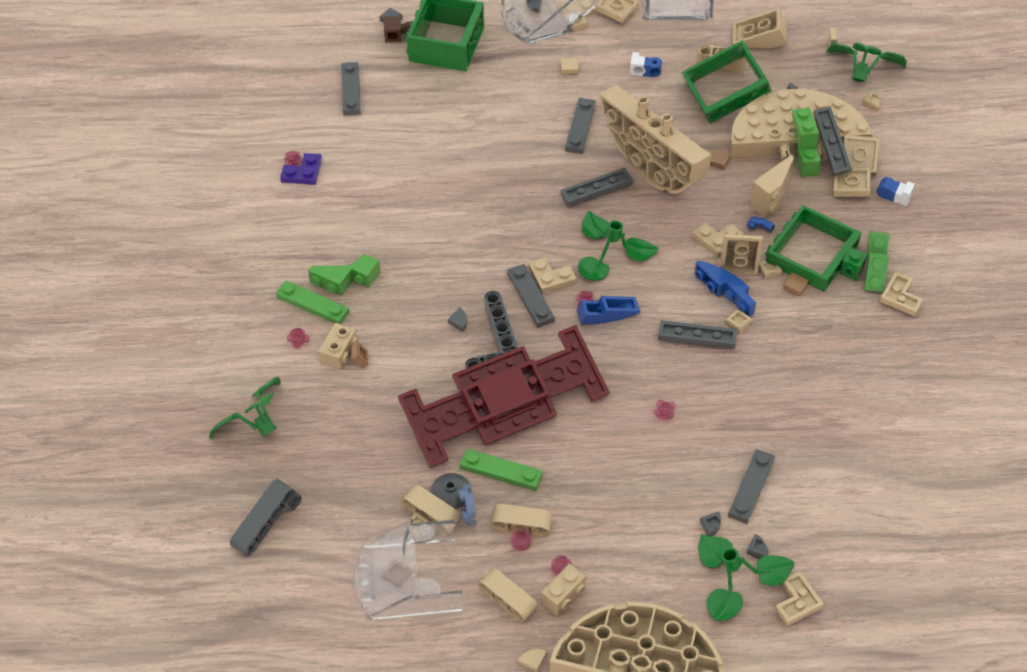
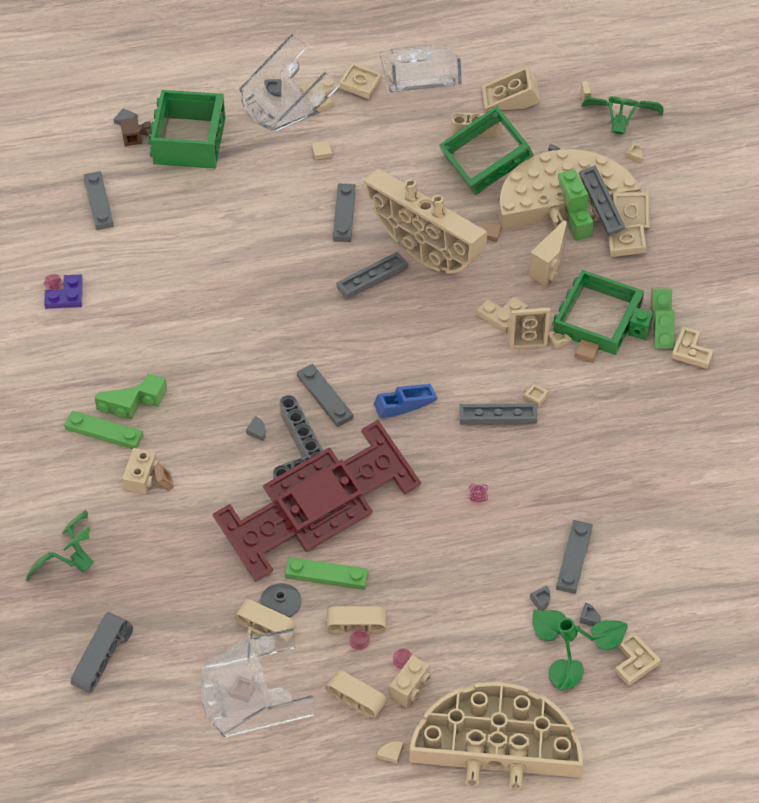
camera: 10 degrees left, 0 degrees up
clear pink plate [287,328,310,348] -> none
sand blue plate [458,483,477,526] -> none
tan plate [528,257,577,293] -> none
clear pink plate [575,291,594,306] -> none
green plant [578,211,659,281] -> none
leg [630,52,662,77] -> none
blue slope [695,261,756,317] -> none
blue arm [747,216,775,232] -> none
leg [877,177,915,207] -> none

